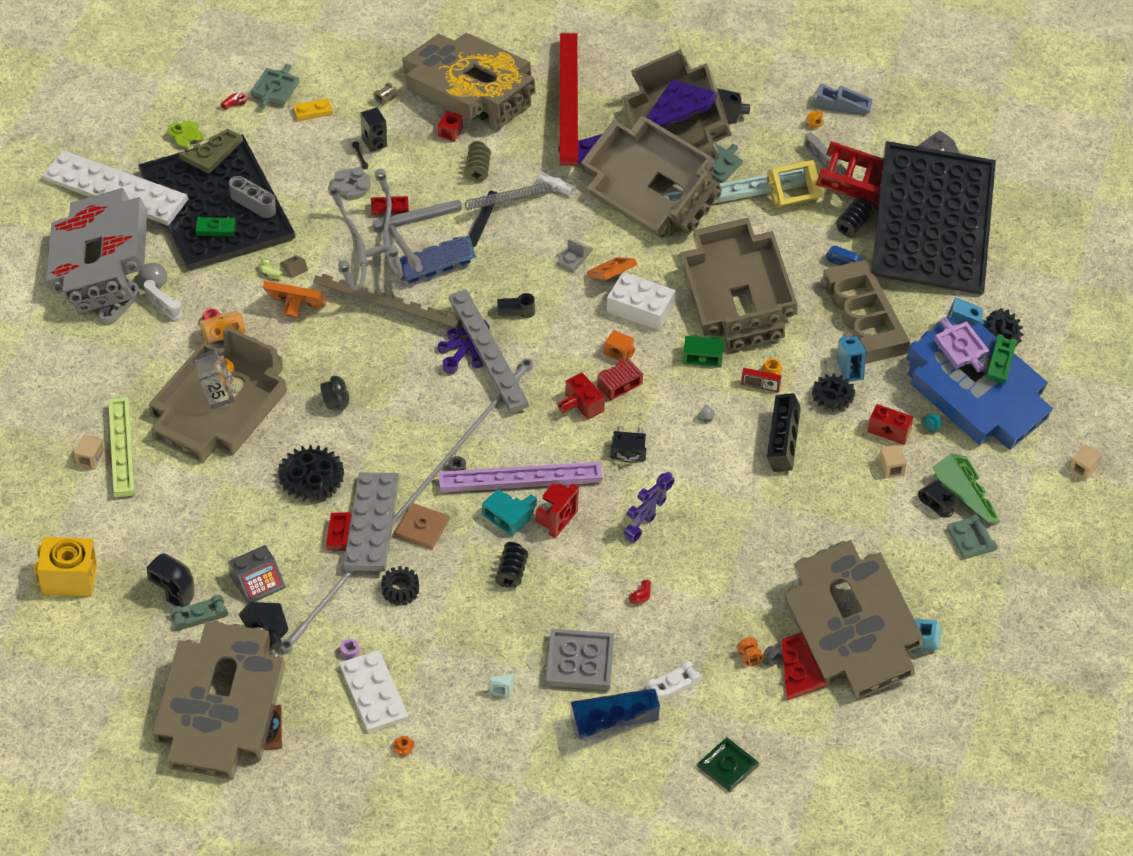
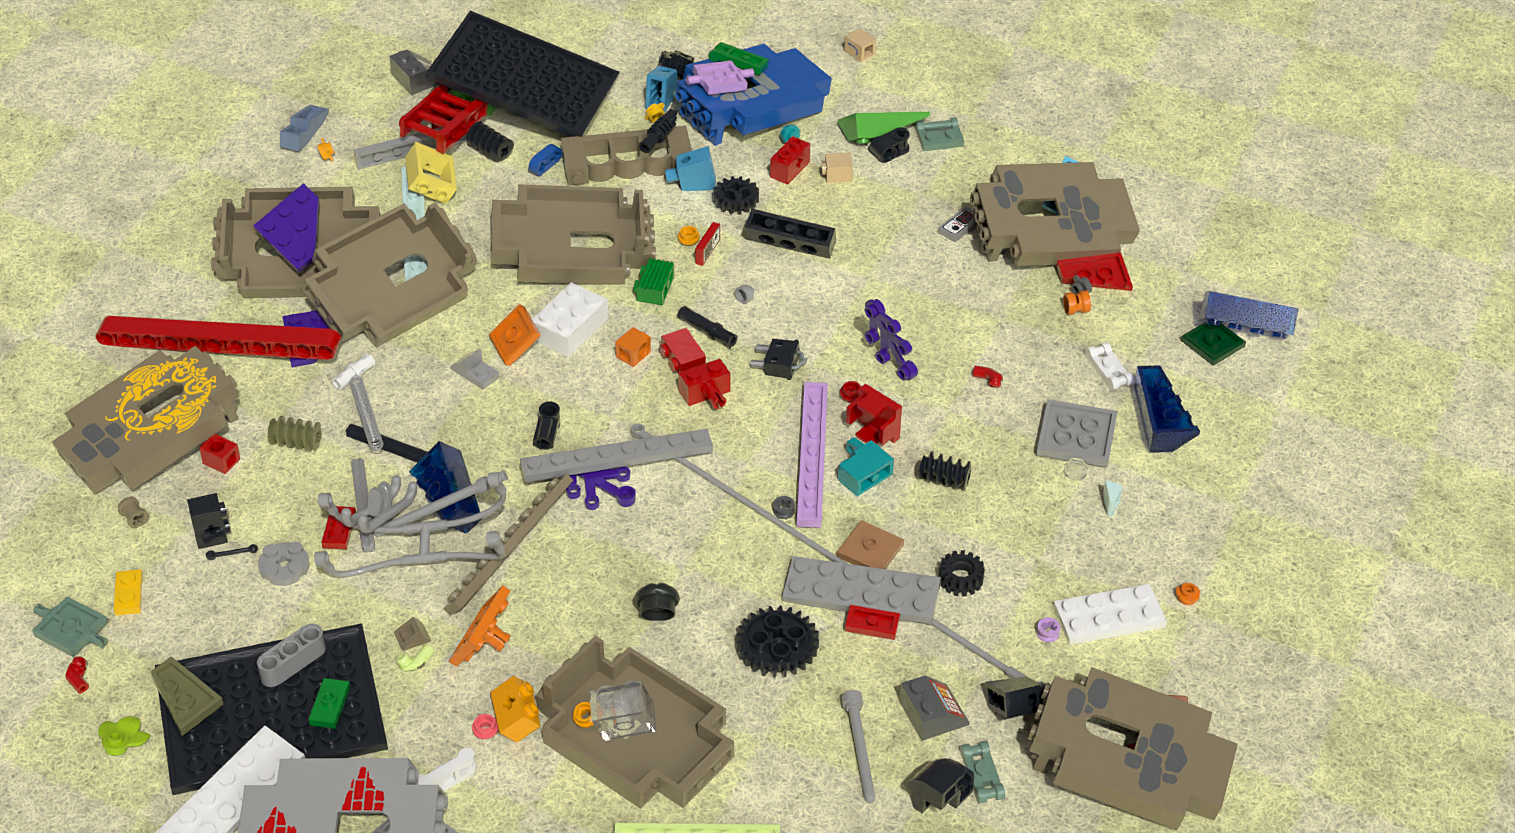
camera: 80 degrees left, 5 degrees down
none -> light grey piece [341,475,417,534]
none -> black hinge [639,109,677,153]
none -> yellow plate [645,103,665,123]
none -> black pin [677,306,738,348]
none -> red plate [840,381,861,402]
none -> light grey piece [841,690,875,803]
none -> clear blue wedge [1200,291,1299,339]

